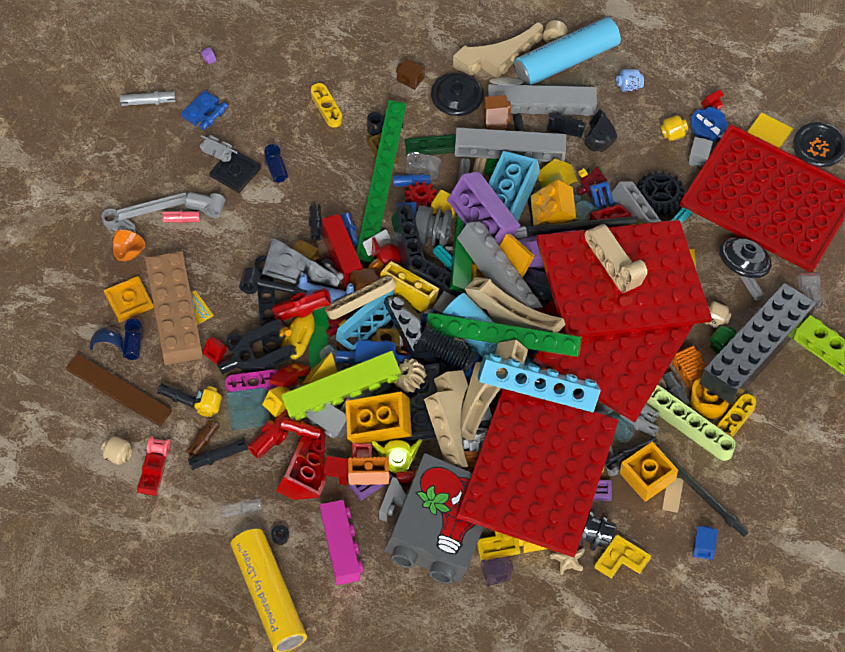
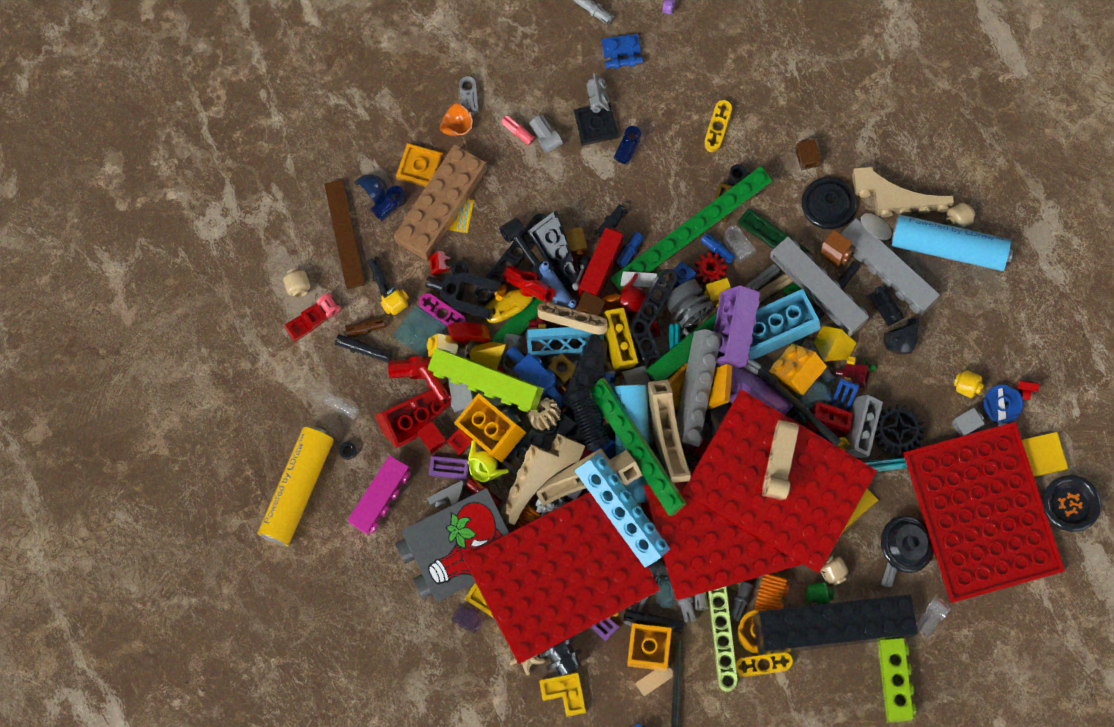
camera: 50 degrees right, 15 degrees up
light grey axle [117,192,187,220] -> none
orange brick [348,456,389,485] -> none
light blue head [616,69,644,92] -> none

